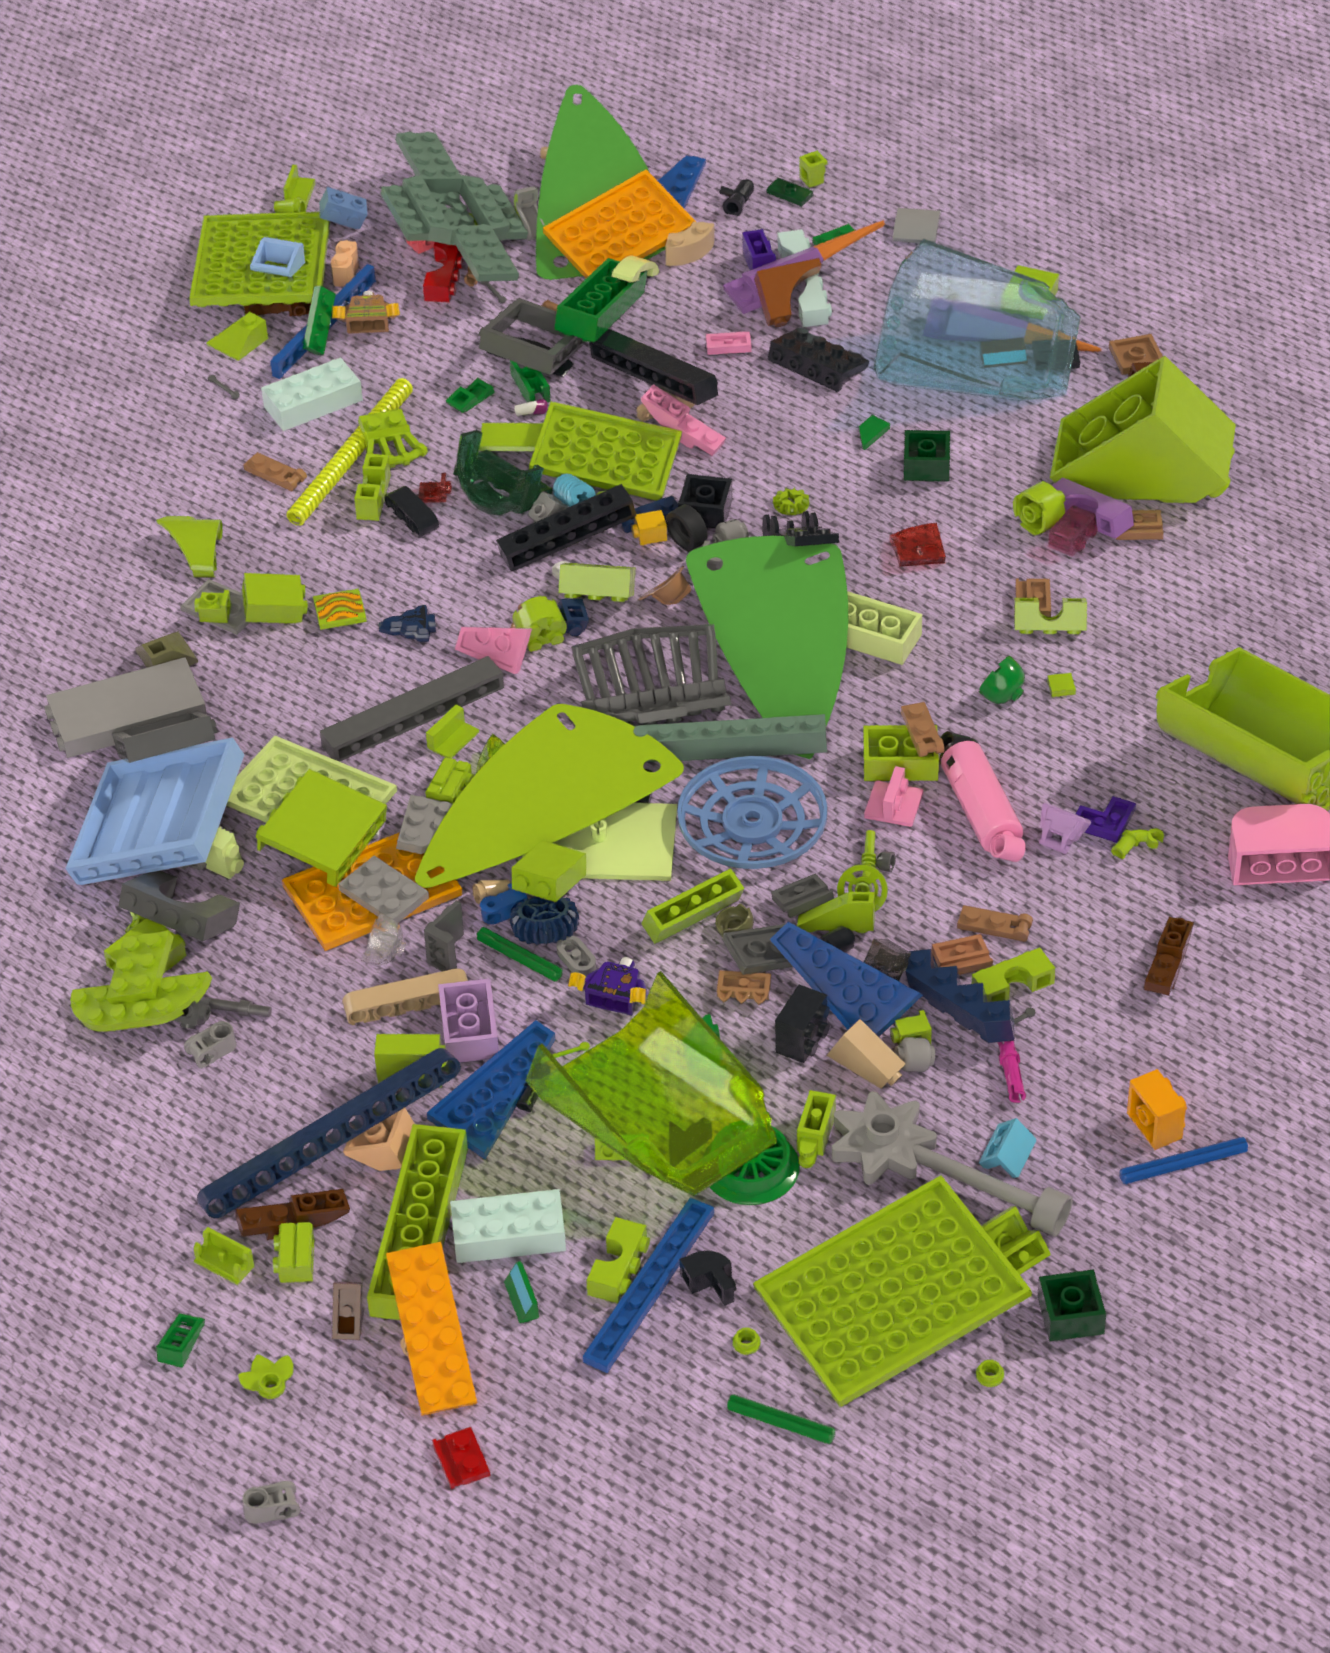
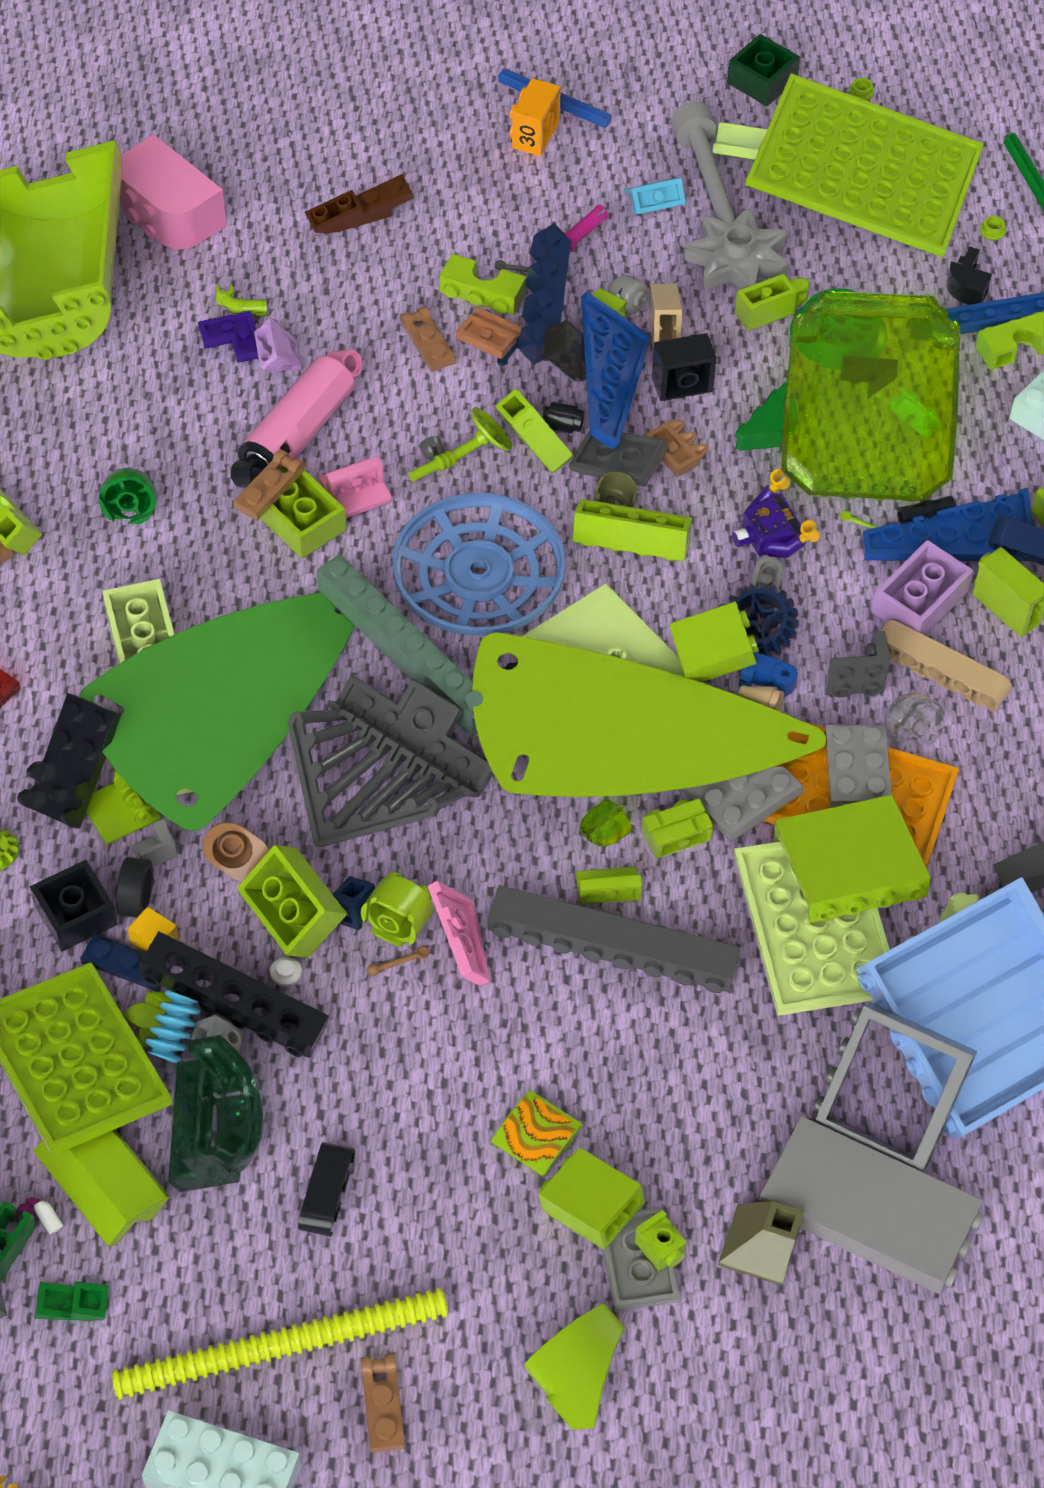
camera: 135 degrees left, 10 degrees up
lime arch [354,454,391,521] -> none
lime plate [358,408,428,469] -> none
dark blue rock [378,605,436,642] -> none
clear red bracket [419,472,452,503] -> none
green axle [476,927,563,982] -> none
light grey head [713,519,749,543] -> none
dark grey plate [771,873,834,918] -> none
lime tile [1047,673,1076,697] -> none

